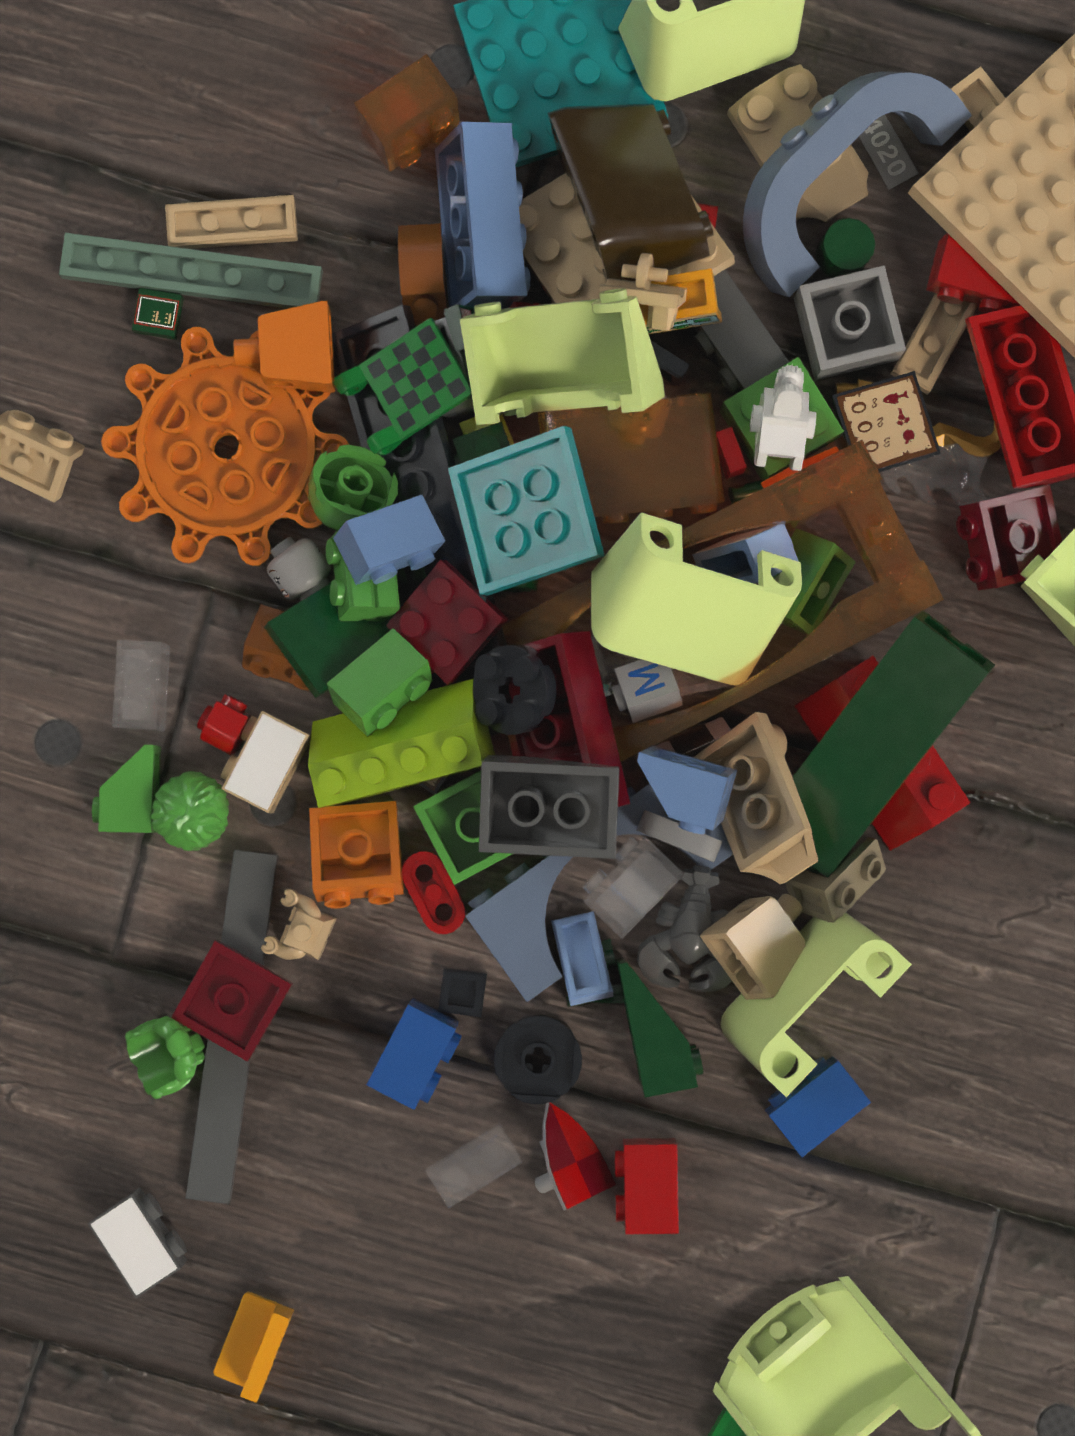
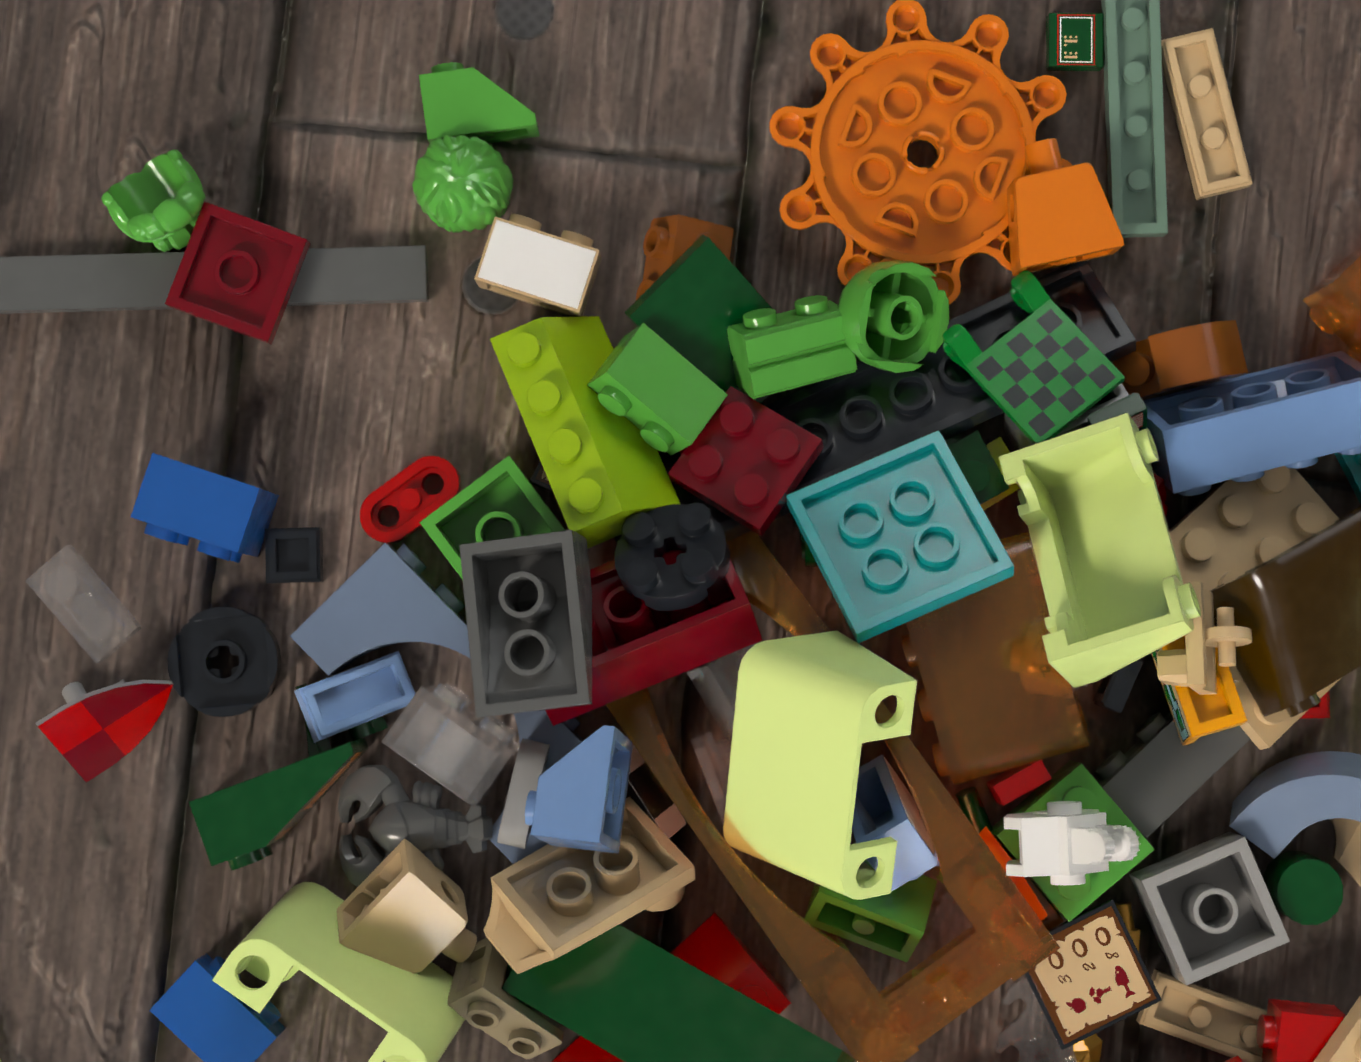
camera: 80 degrees right, 0 degrees up
clear brick [112,640,170,732] -> none
red plate [197,694,252,755] -> none
tan piece [261,889,337,960] -> none
light grey head [267,536,331,601] -> none
orange plate [309,801,404,909] -> none
medium blue brick [333,495,445,585] -> none
light grey brick [611,659,683,723] -> none
red brick [615,1138,679,1235] -> none

